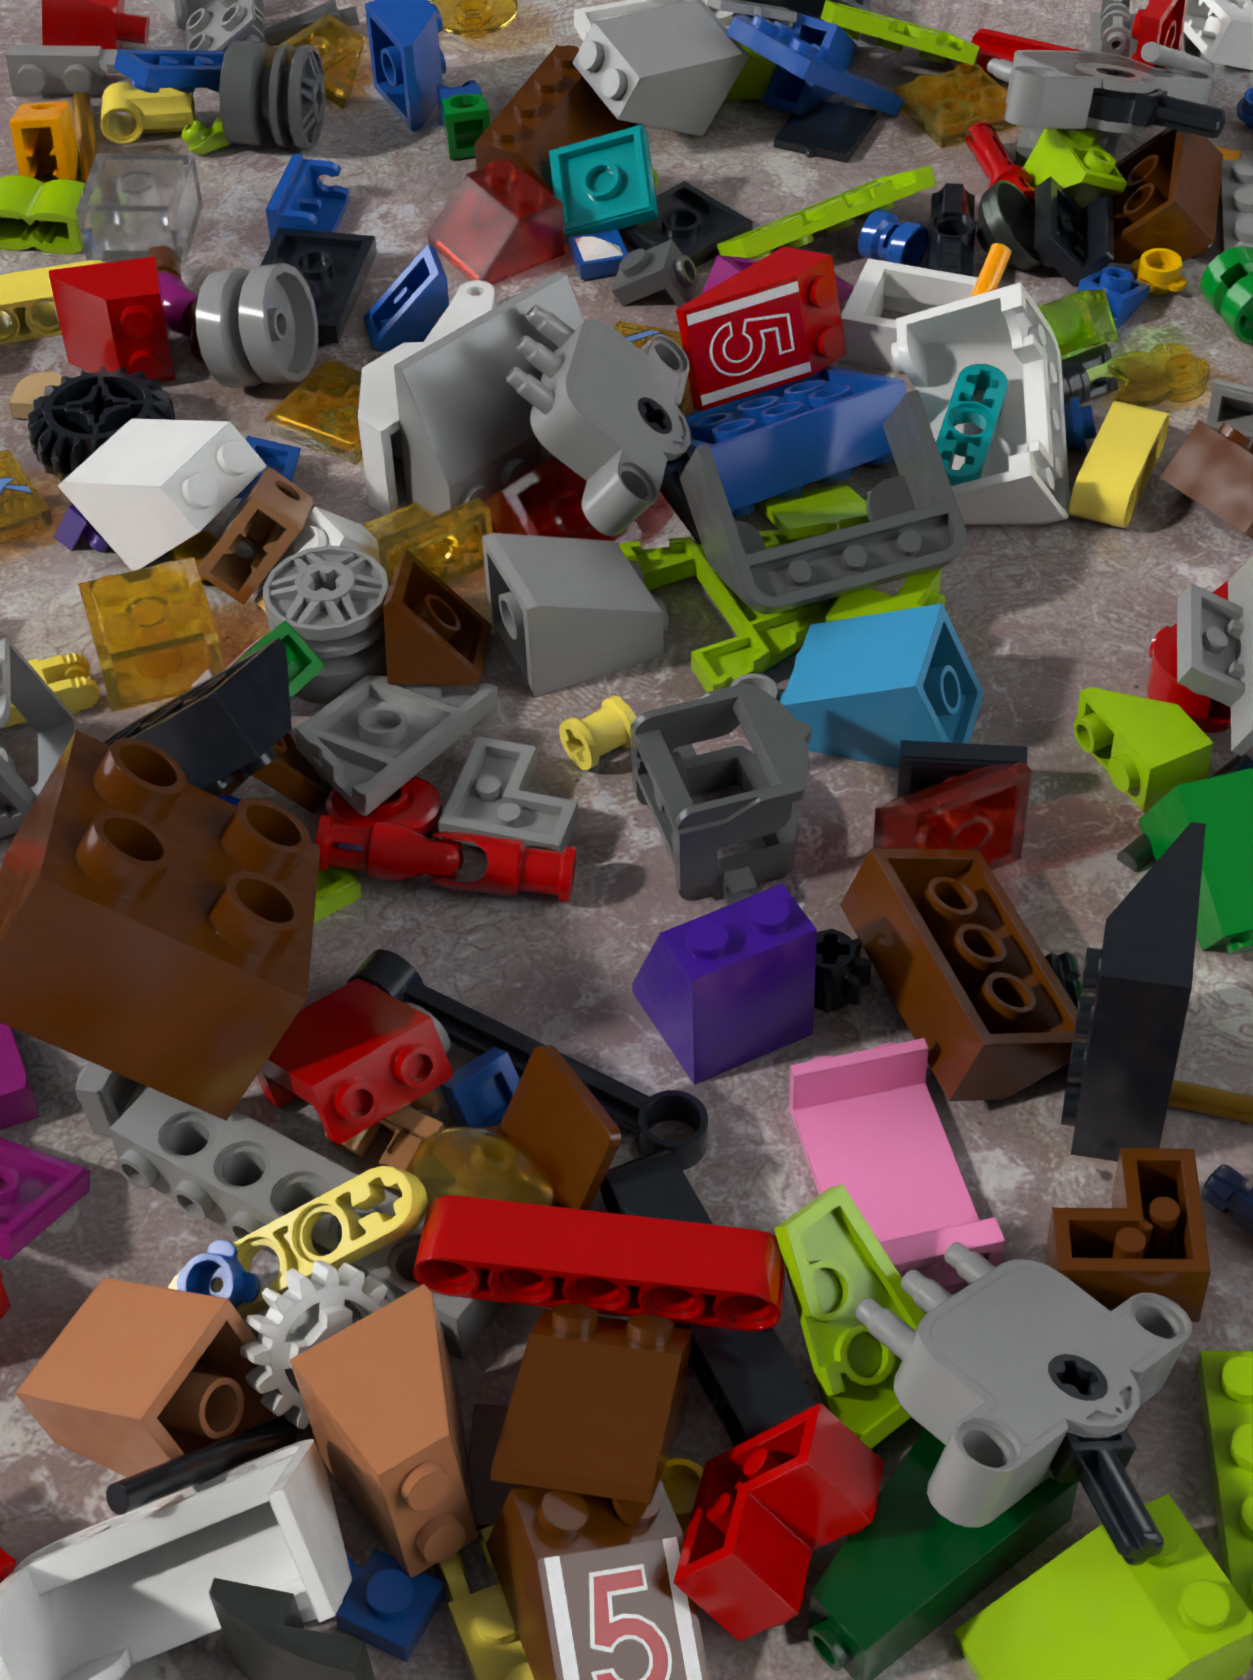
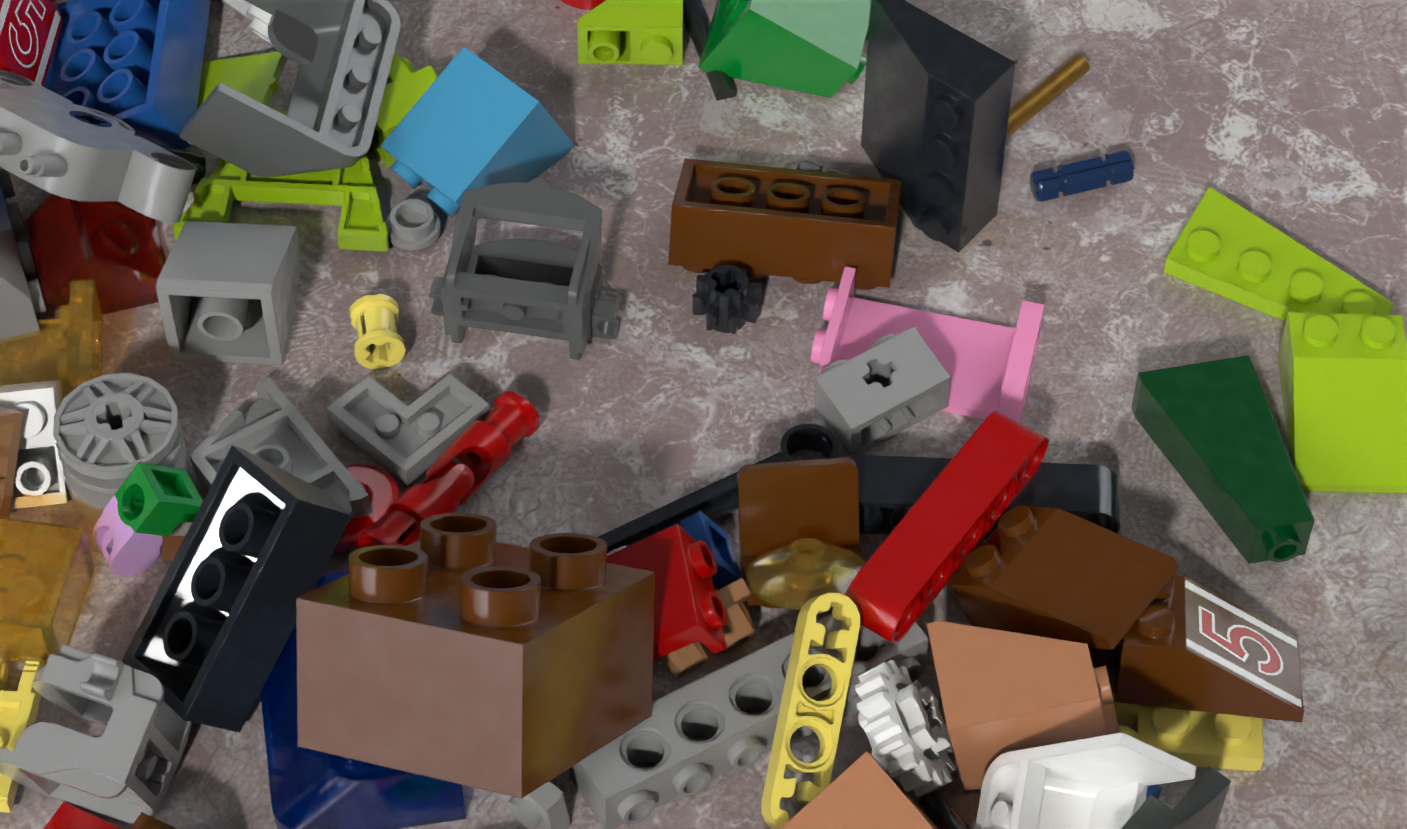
camera: 65 degrees left, 5 degrees up
blue plate [177,1240,260,1309] -> none
reddish brown slope [383,548,492,685] -> none
dark purple slope [632,883,817,1085] -> none
red brick [673,1403,884,1642] -> none
lime wing [774,1184,925,1449] -> none
light grey piece [855,1242,1192,1566] -> none
clear red slope [873,762,1032,870] -> none
black tile [897,740,1027,806] -> none
reddish brown brick [1044,1148,1211,1322] -> none
none -> light grey brick [815,326,951,455]

